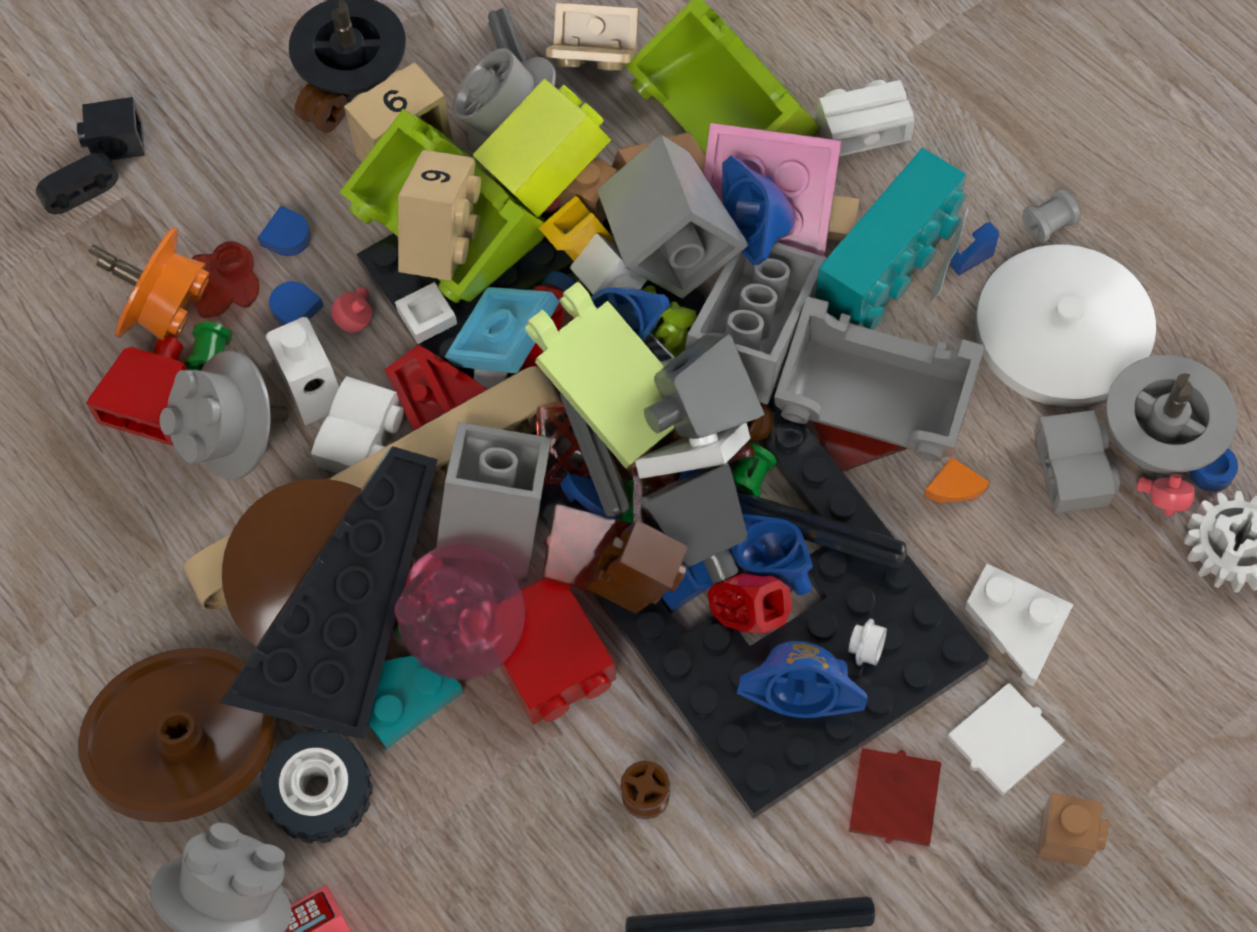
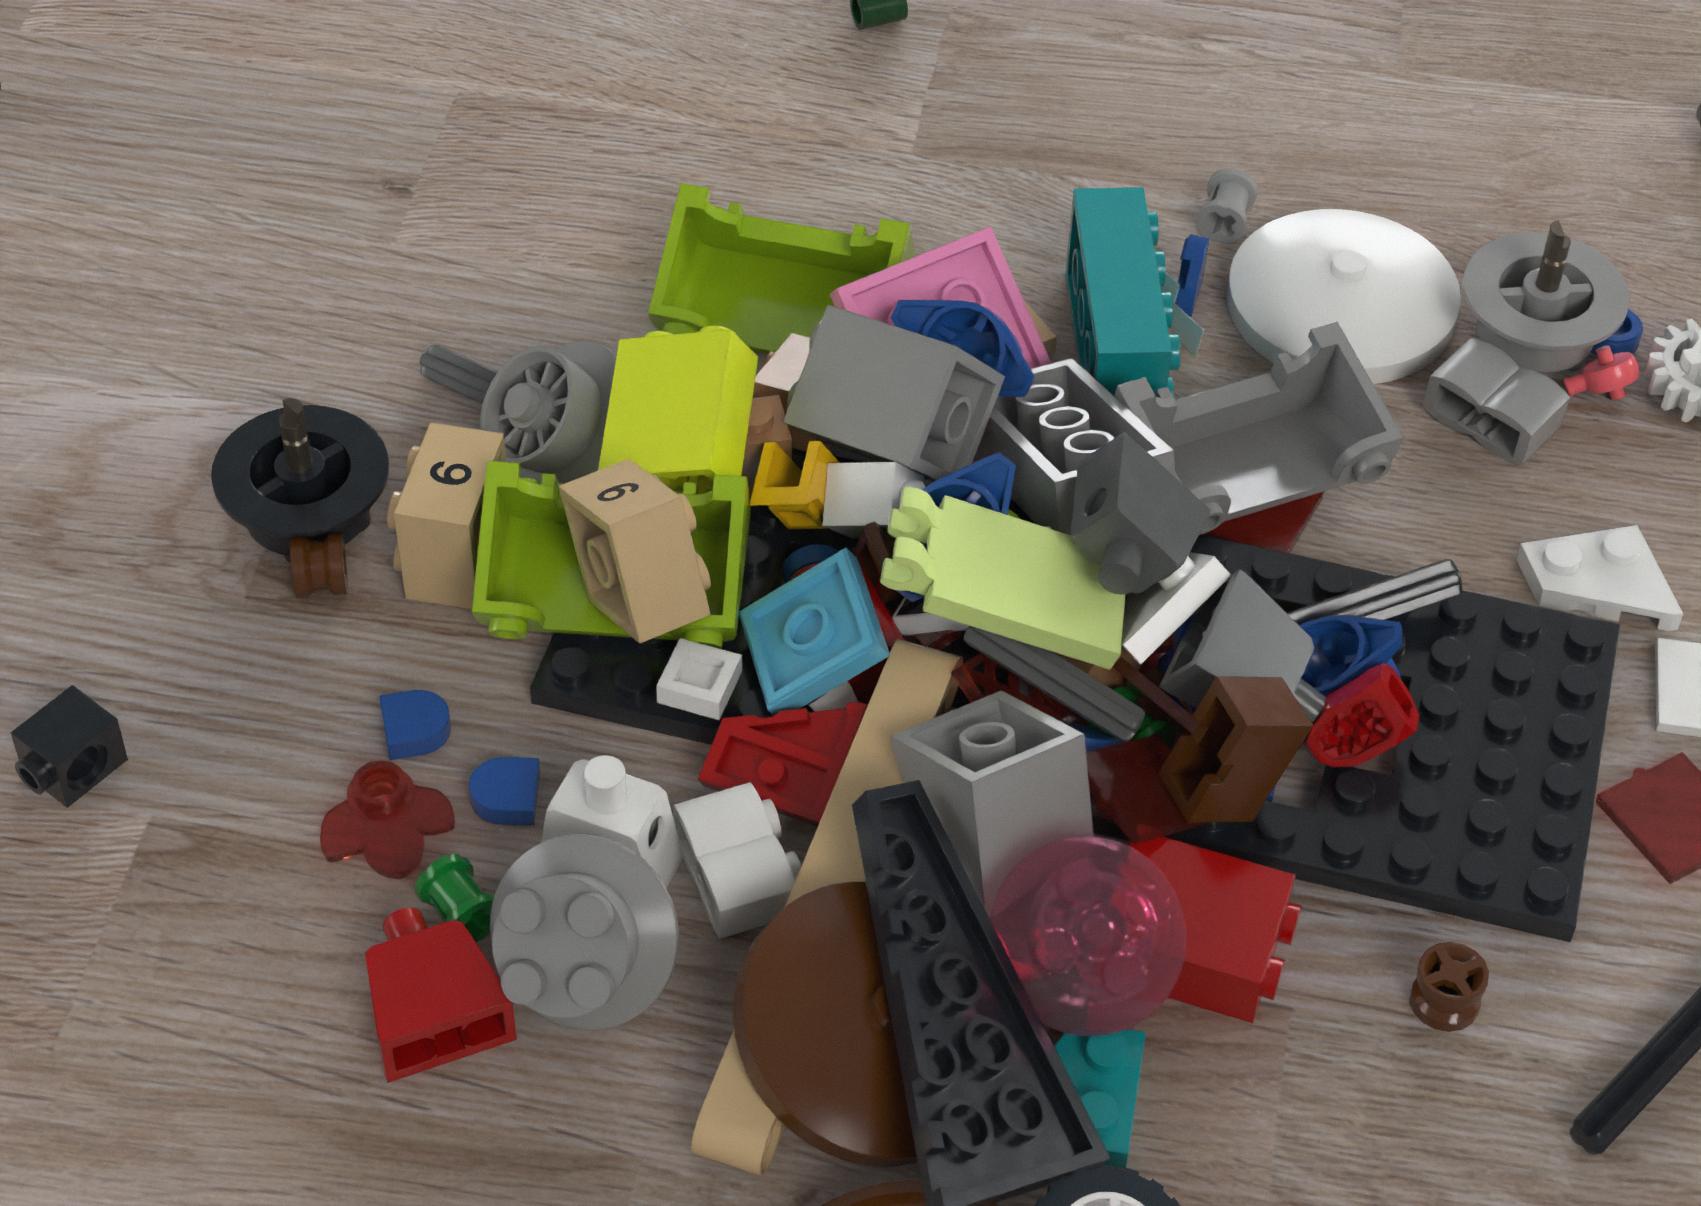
camera: 45 degrees left, 15 degrees down
black beam [36,153,119,215] -> none
orange piece [89,227,210,340] -> none
coral piece [331,287,372,333] -> none
tan bracket [546,2,639,70] -> none
blue hat [737,641,868,718] -> none
white brick [816,80,915,156] -> none
white plate [848,619,887,666] -> none
orange tile [924,457,990,504] -> none

